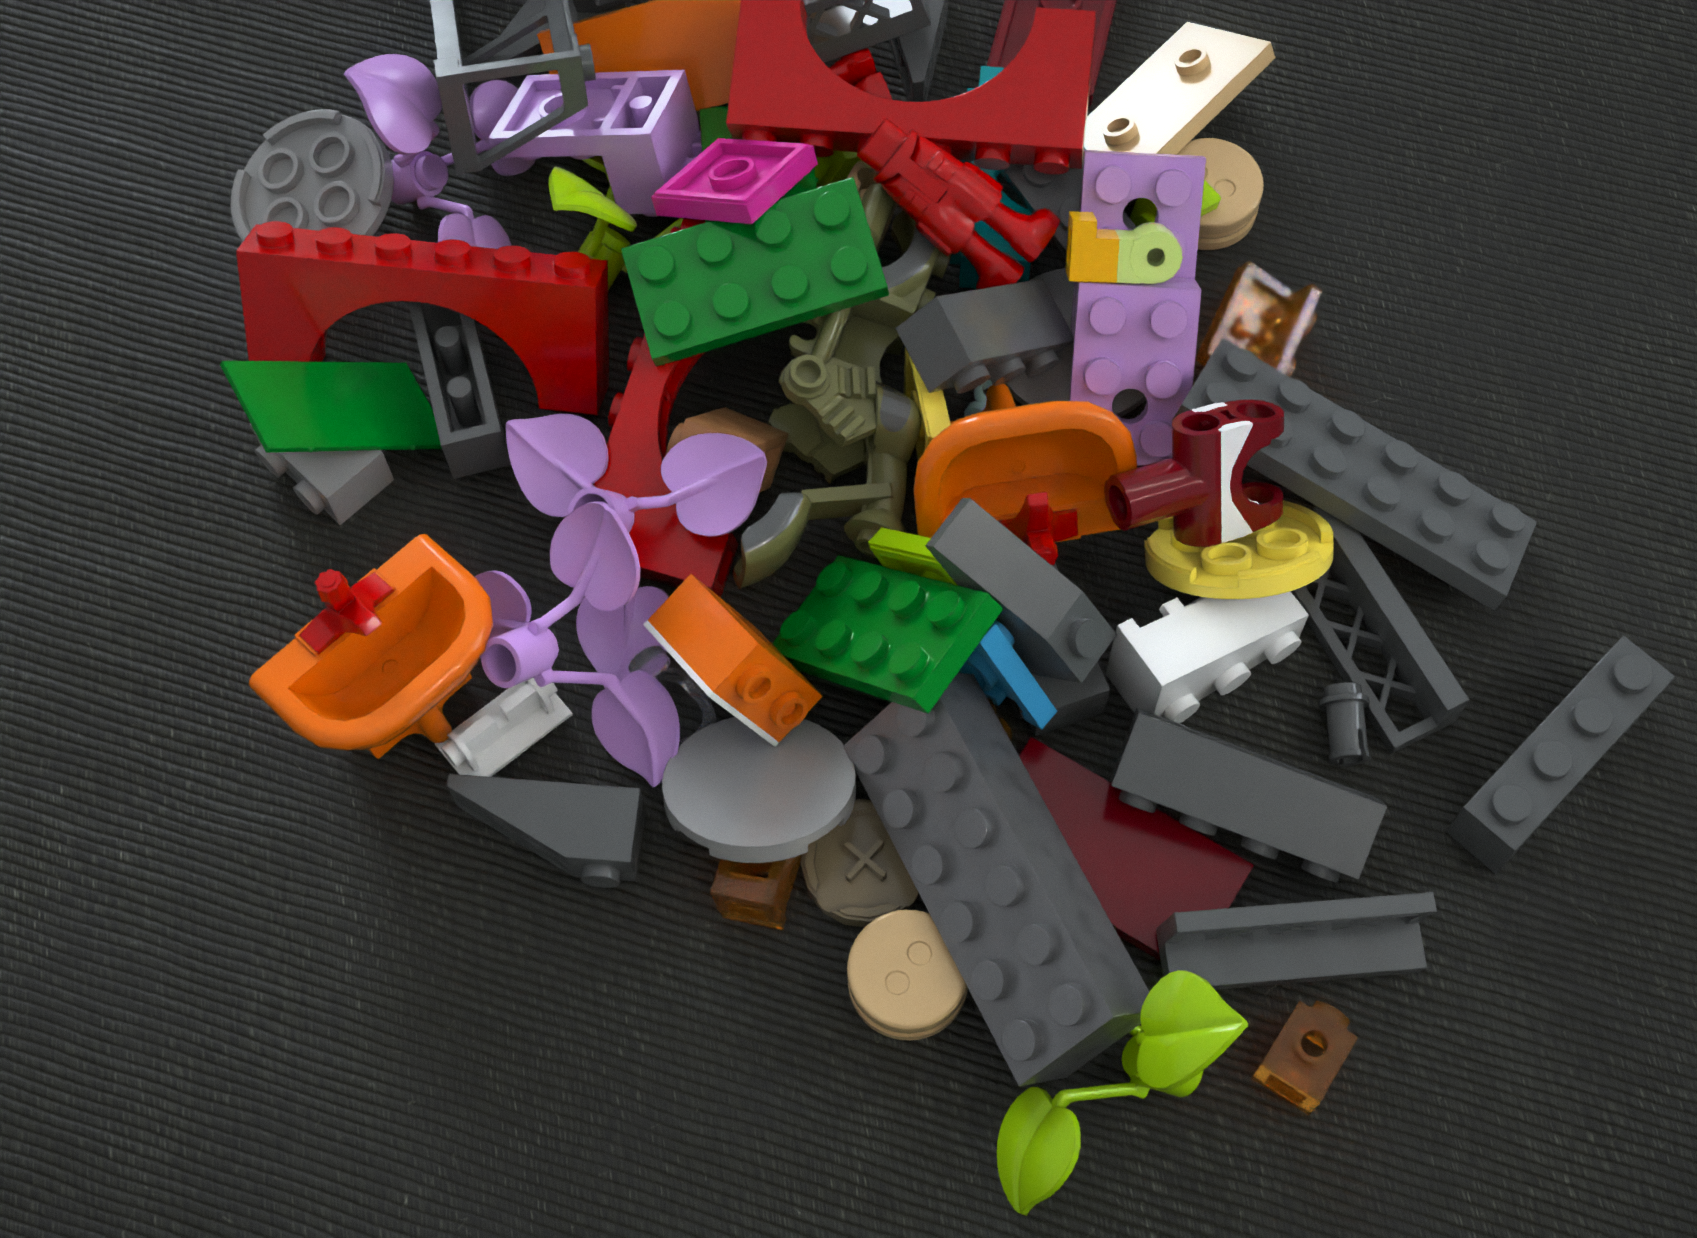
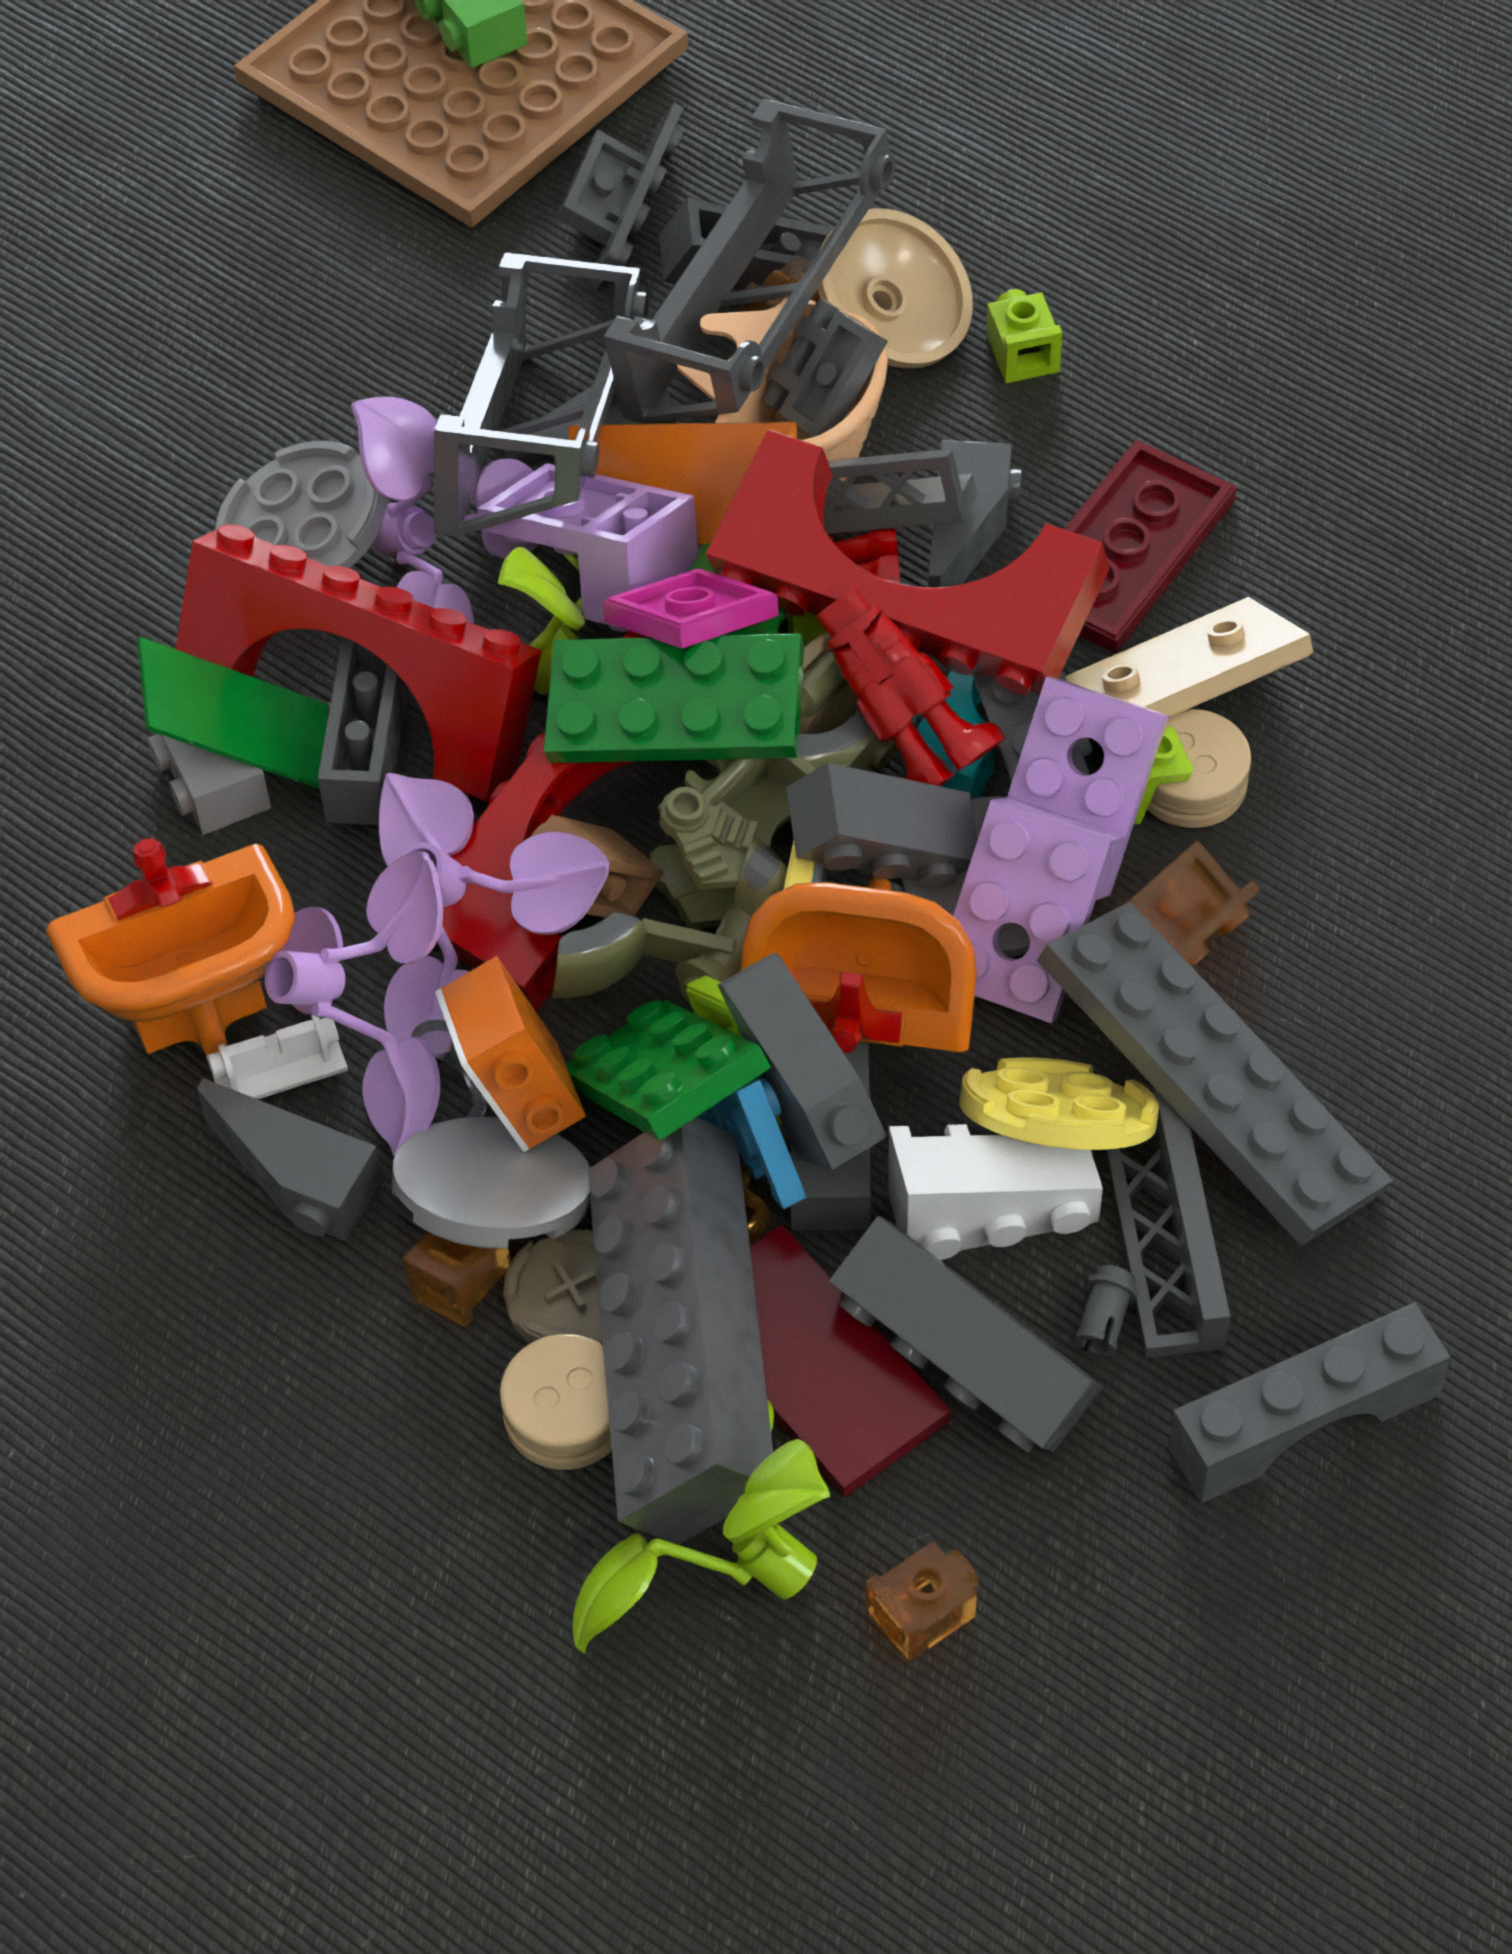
camera: 20 degrees right, 10 degrees down
leg [1065,211,1183,284] -> none
dark red connector [1104,399,1284,547] -> none
dark grey fence [1156,892,1437,990] -> none

